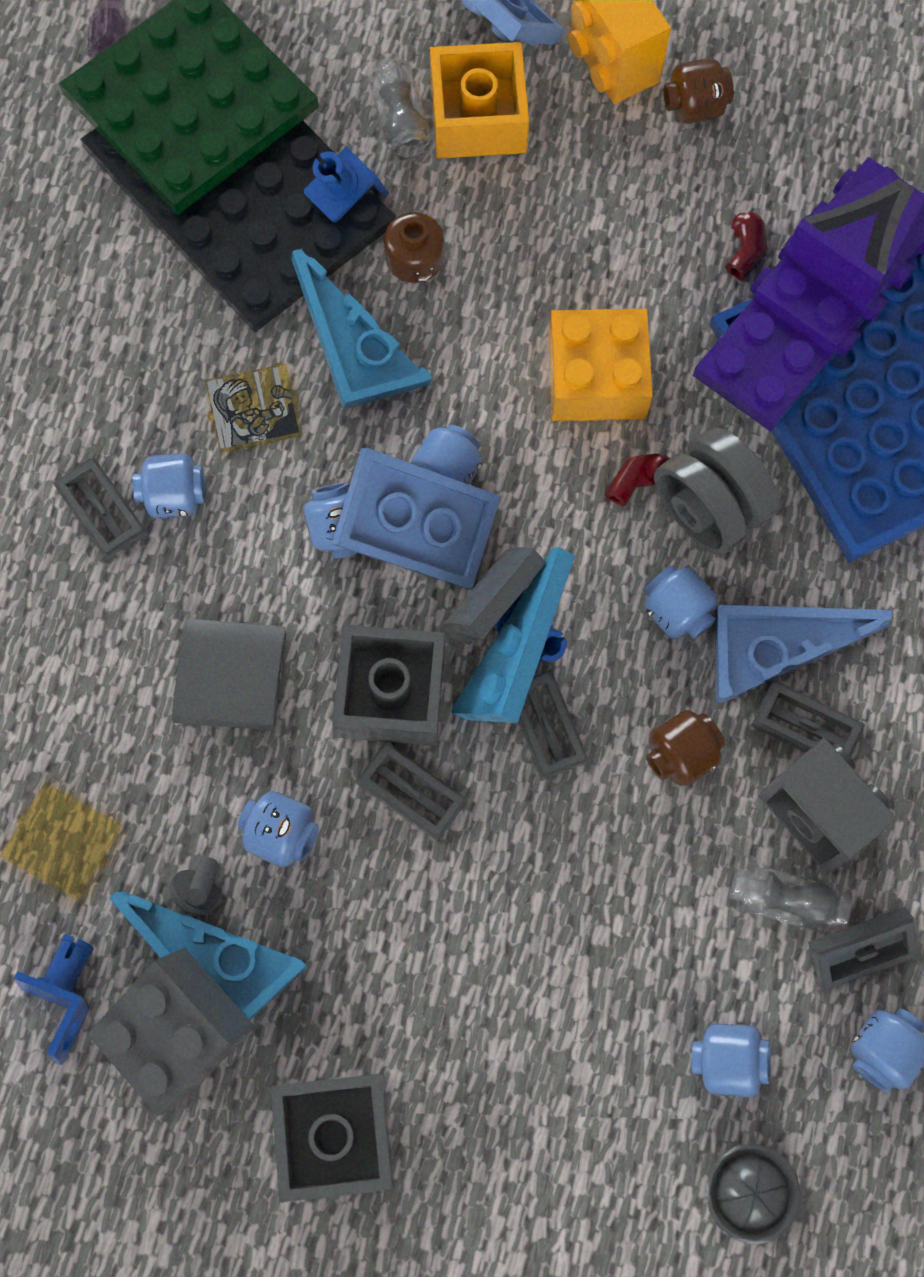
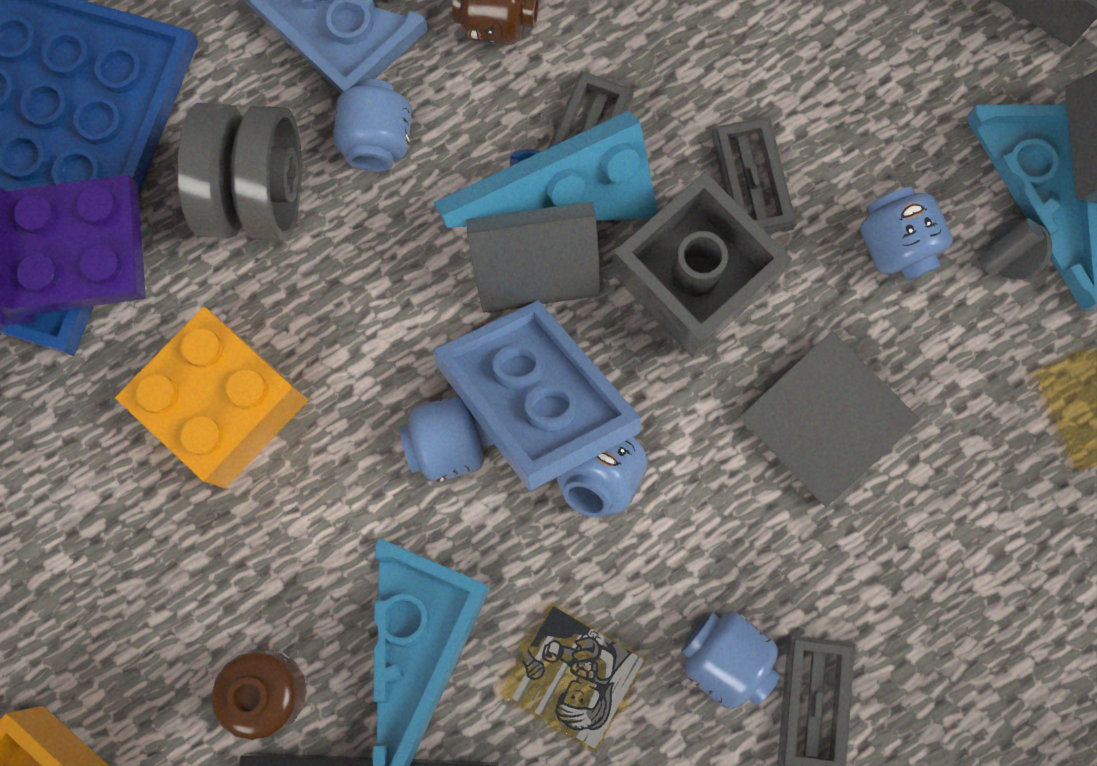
camera: 130 degrees left, 5 degrees up
dark red arm [605,453,670,507] -> none

